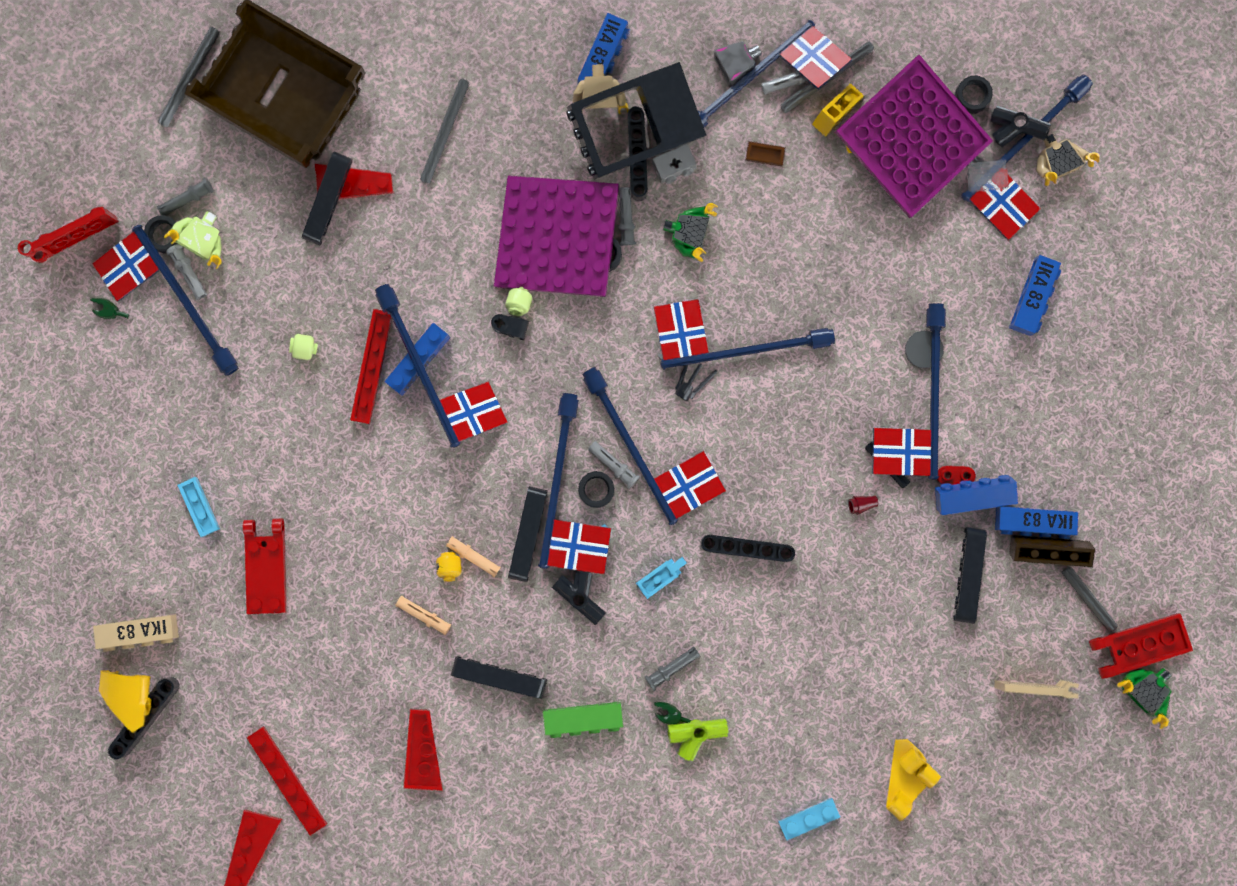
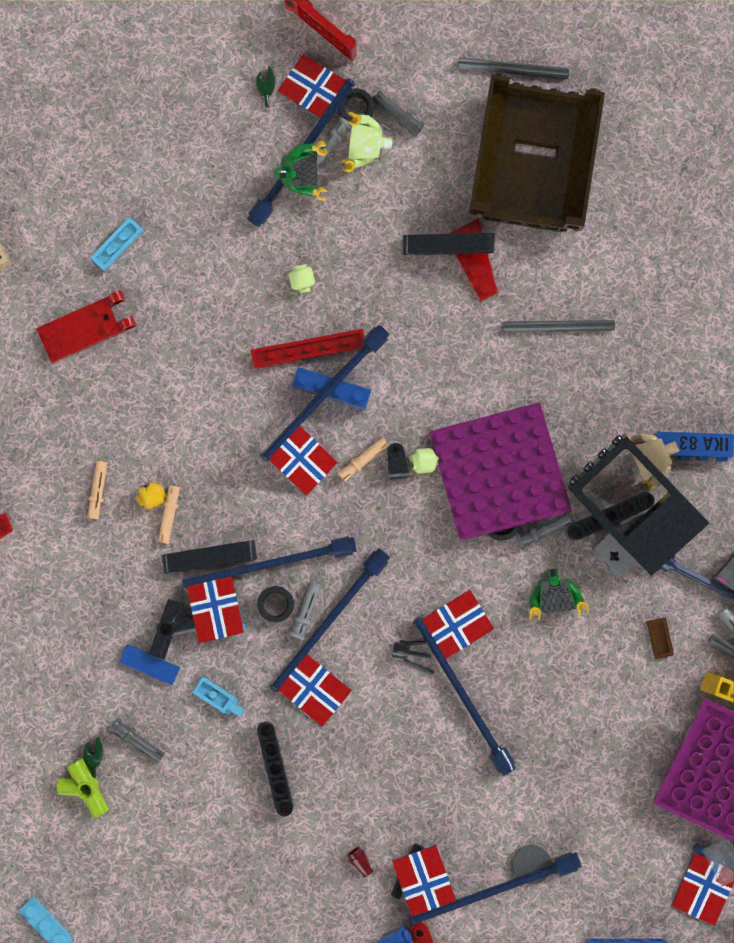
camera: 65 degrees right, 0 degrees up
black beam [451,656,547,699] -> none
bright green brick [543,702,623,738] -> none
none -> blue tile [119,644,180,685]
none -> torso [274,141,327,201]
none -> light nougat pin [338,436,389,482]

